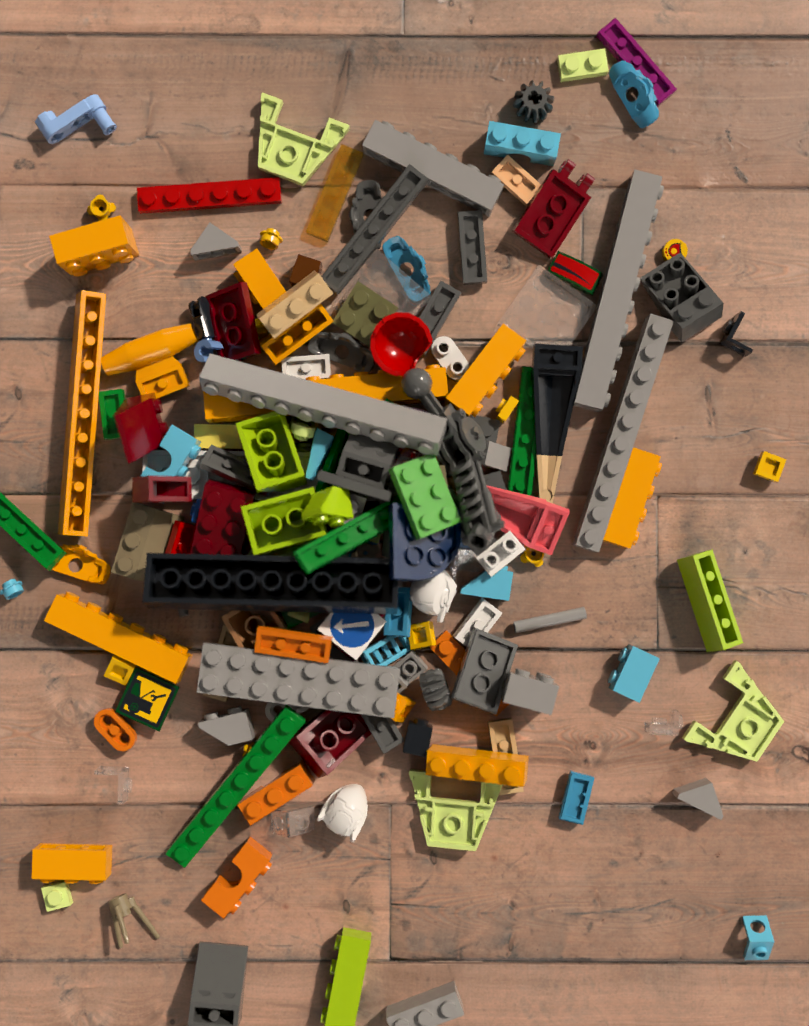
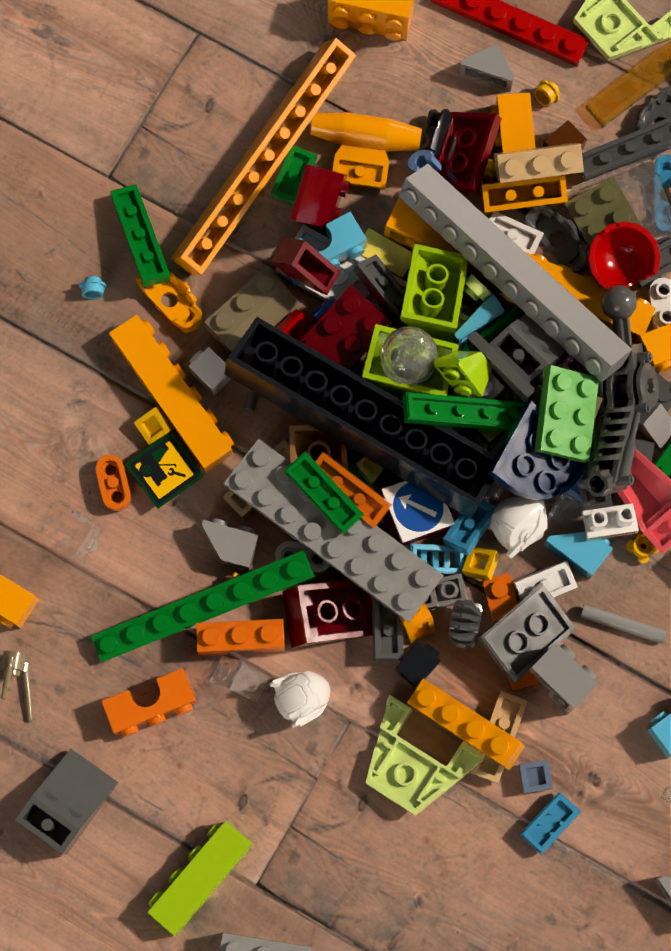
camera: 30 degrees right, 10 degrees down
none -> white brick [189,347,231,396]
none -> green tile [284,451,364,535]
none -> clear cylinder [380,326,438,386]
none -> sand blue plate [519,760,553,794]

